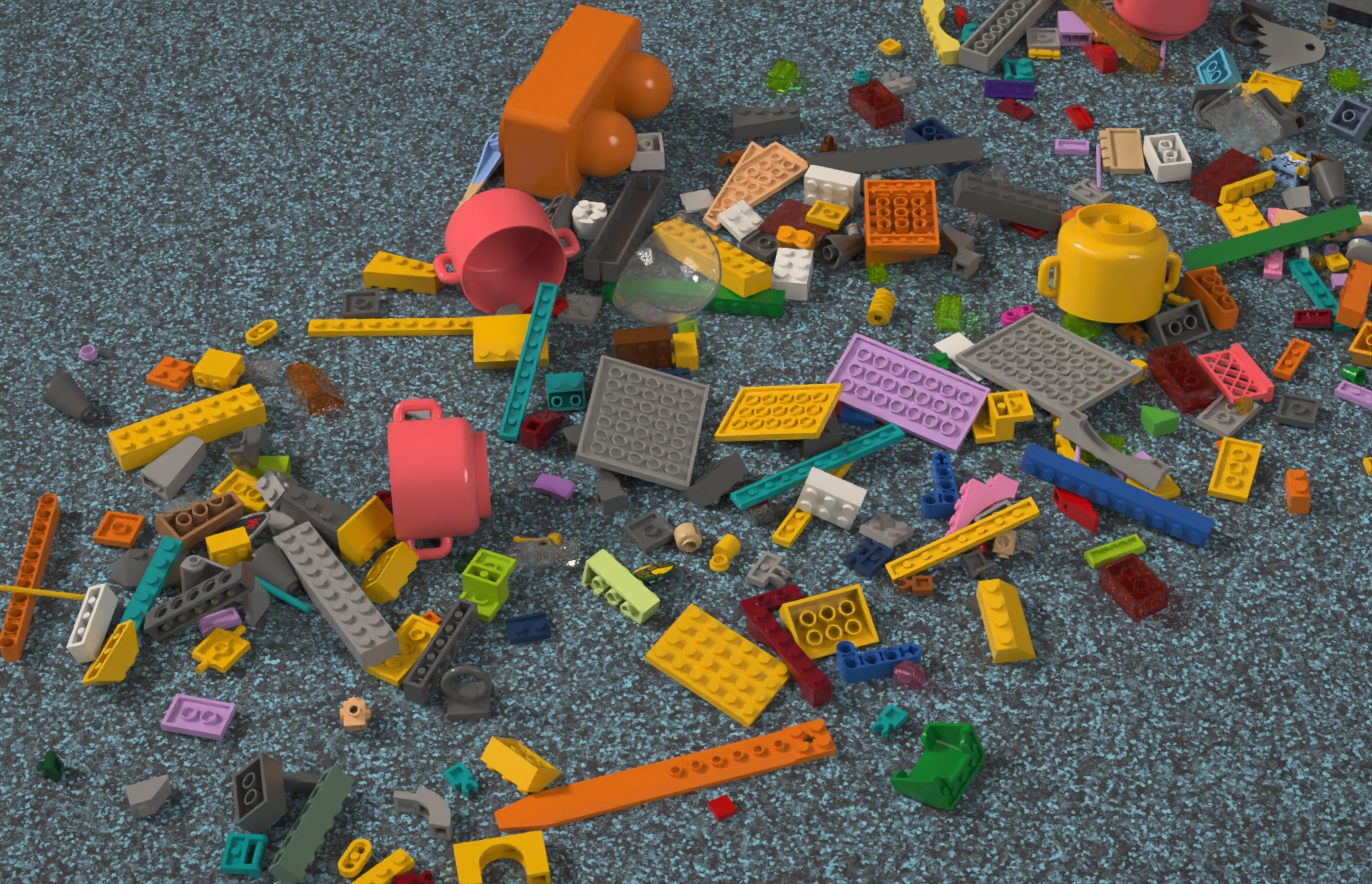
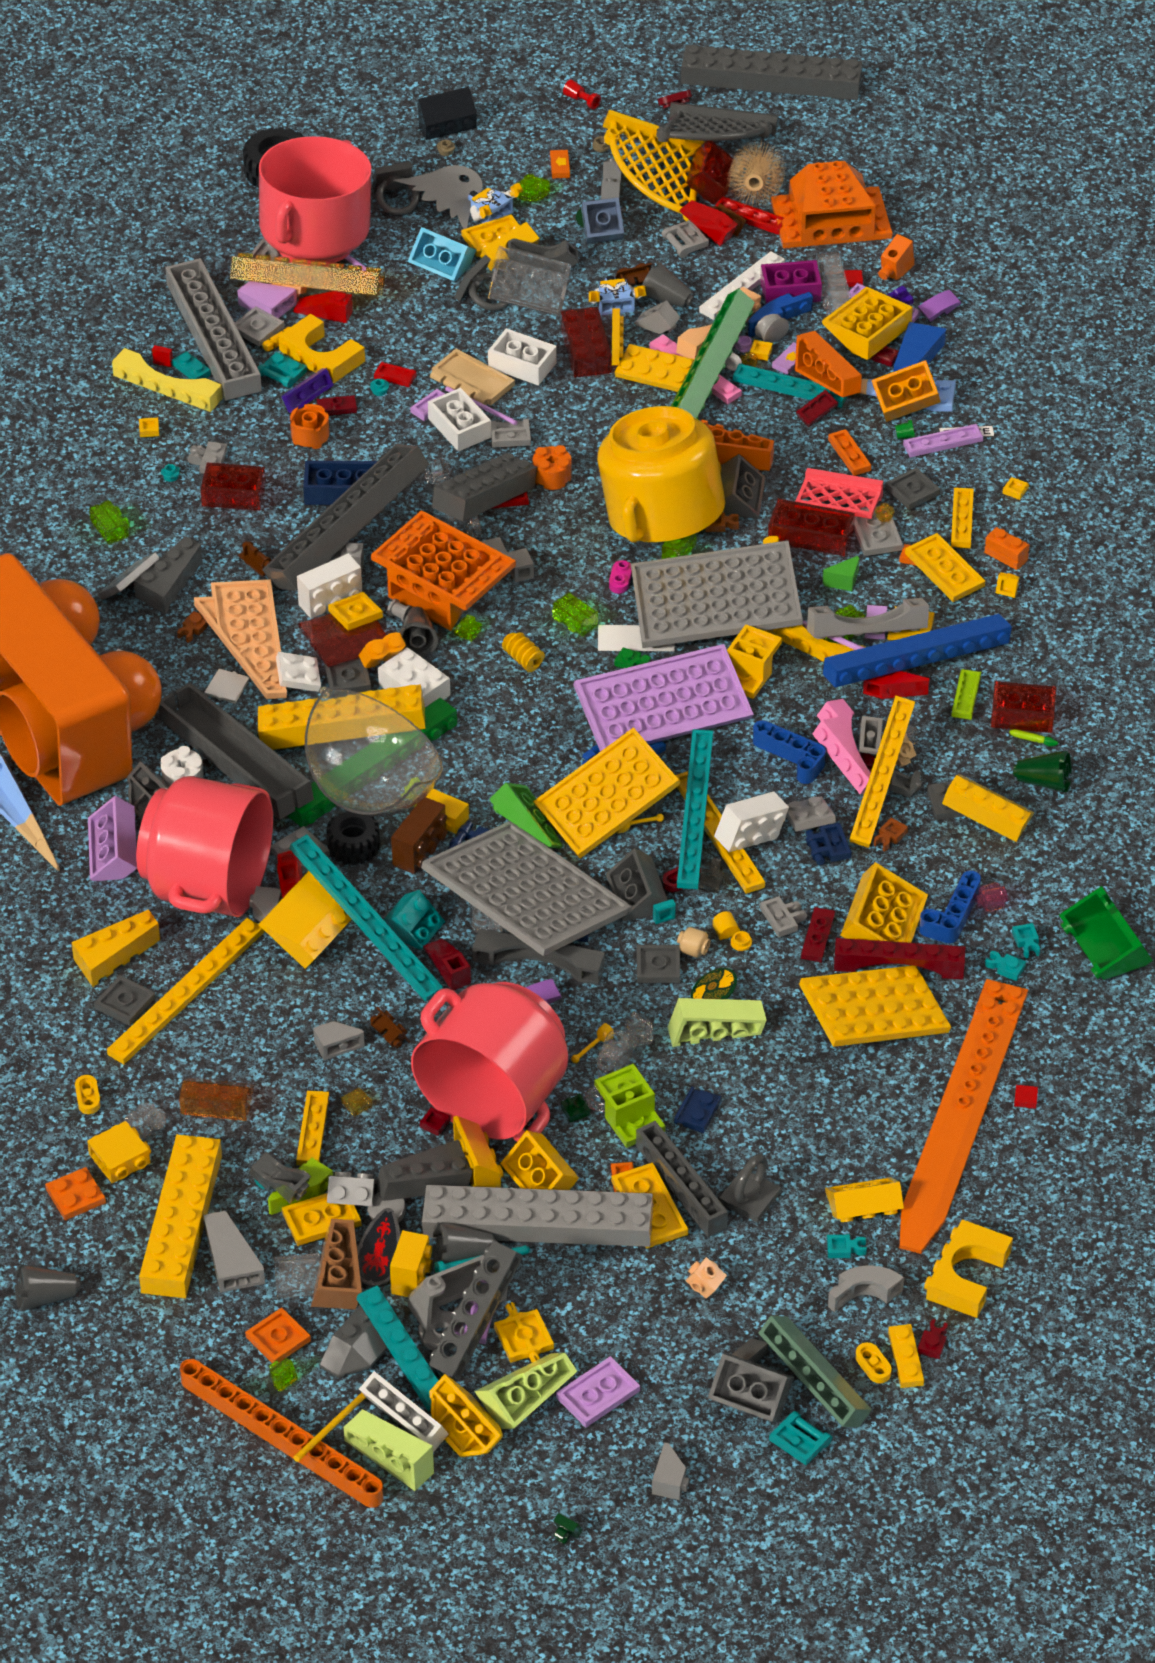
camera: 55 degrees left, 5 degrees up
none -> light grey tile [97,552,159,600]
none -> clear neon green tile [269,1358,298,1392]
none -> yellow arch [278,314,365,384]
none -> orange brick [290,404,330,449]
none -> yellow plate [296,1091,330,1166]
none -> black tyre [327,809,380,865]
none -> clear yellow plate [341,1087,372,1117]
none -> yellowish green wedge [344,1409,434,1491]
none -> teal plate [370,379,389,396]
none -> white brick [428,388,491,452]
none -> torso [468,183,523,223]
none -> yellowish green wedge [475,1353,577,1429]
none -> bright green wedge [489,782,563,849]
none -> yellow hinge [616,814,664,834]
none -> teal tile [653,899,676,924]
none -> yellow plate [951,488,974,548]
none -> teal plate [985,951,1026,981]
none -> yellow tile [995,572,1020,598]
none -> lime piece [1009,729,1058,747]
none -> dark green cone [1013,751,1072,792]

